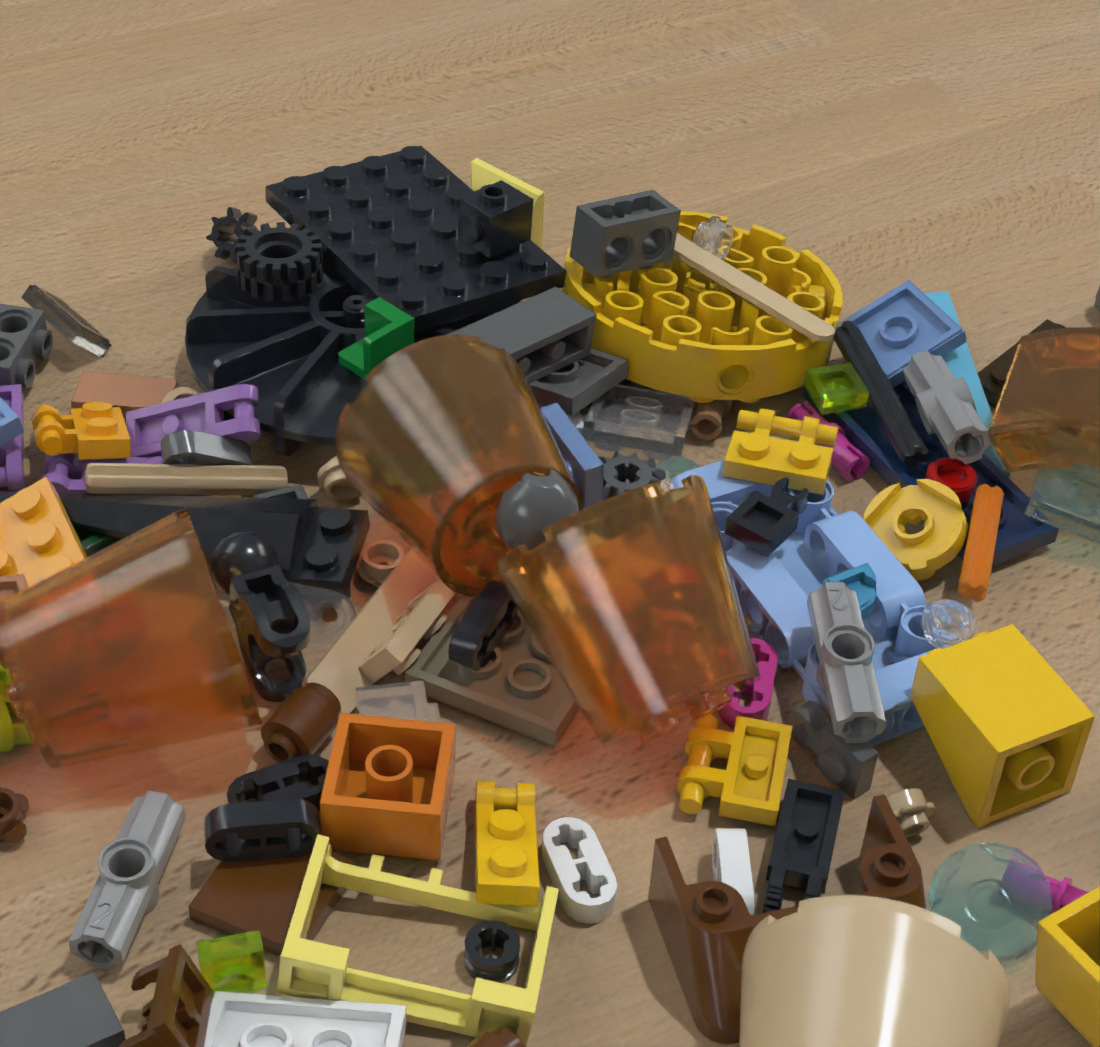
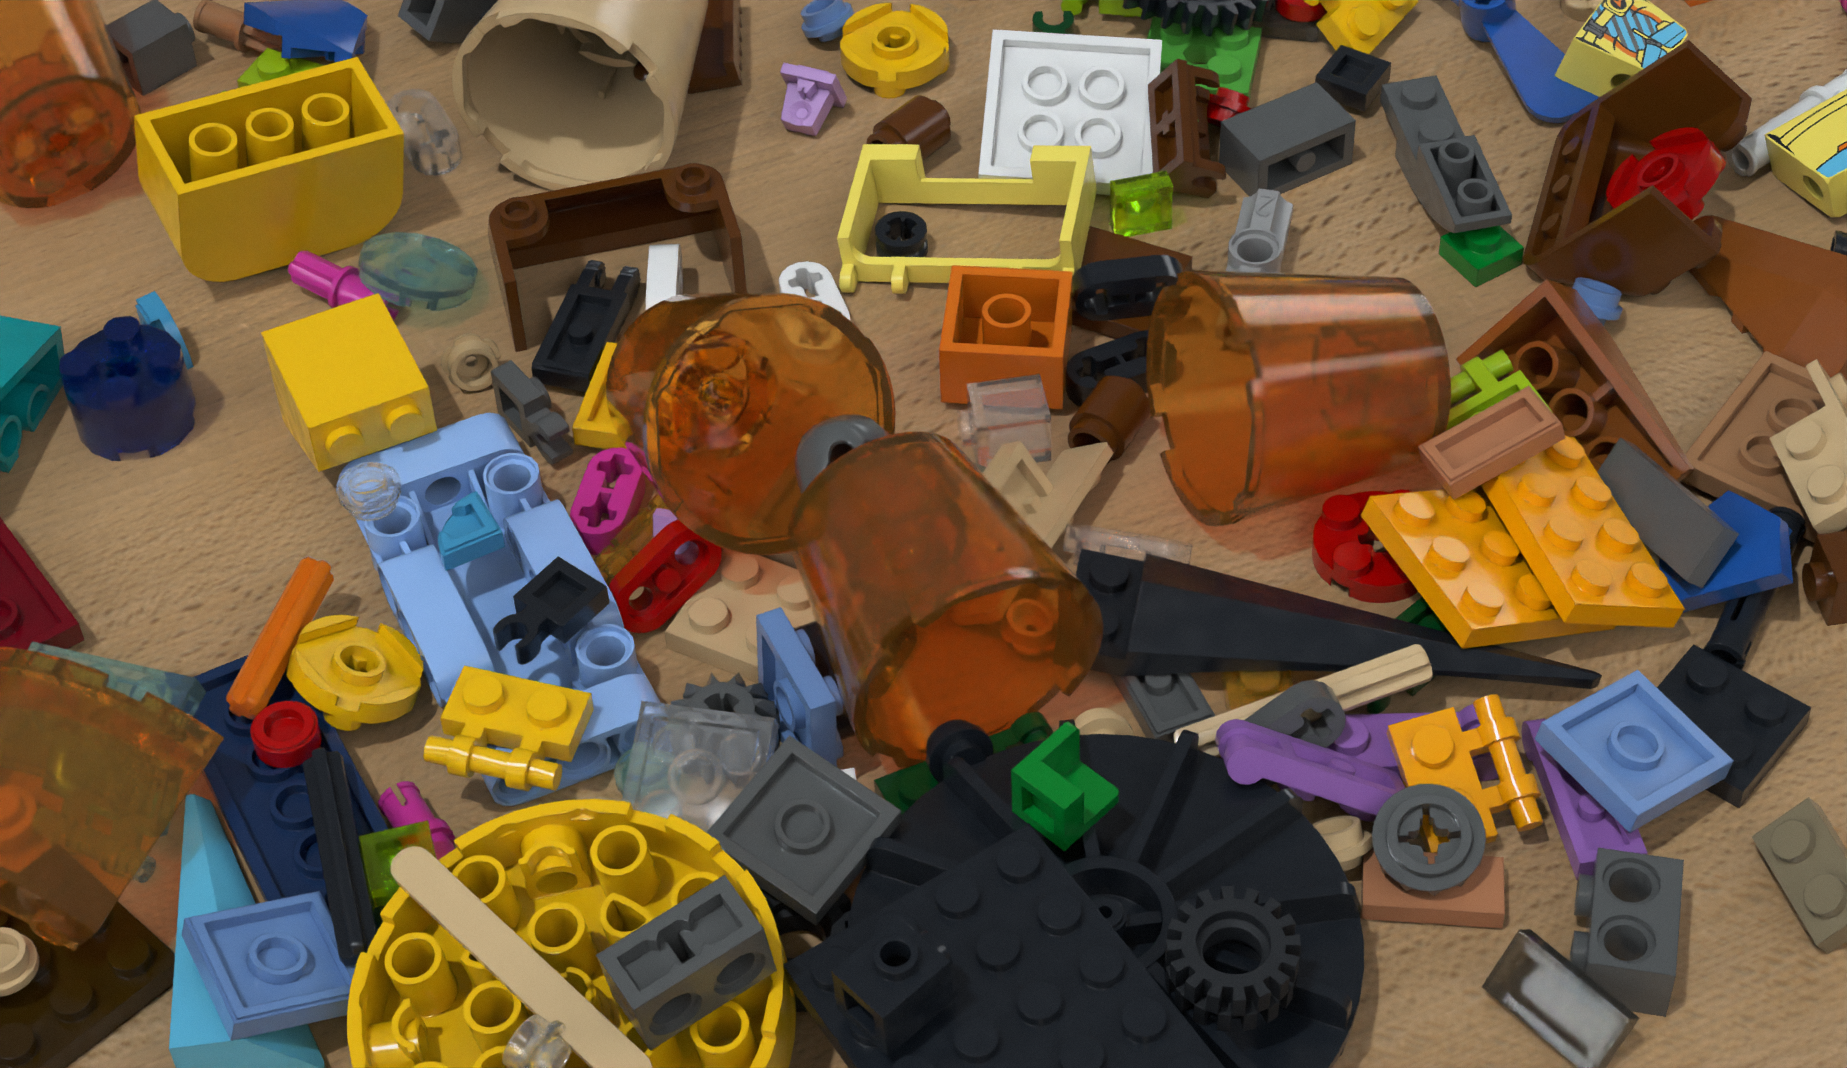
camera: 175 degrees left, 5 degrees up
black piece [210,532,311,702] -> none
dark grey brick [443,287,597,405] -> none
yellow plate [474,781,540,907] -> none
light grey piece [807,582,886,743] -> none
light grey piece [903,350,991,464] -> none
none -> dark grey gear [1372,784,1486,896]

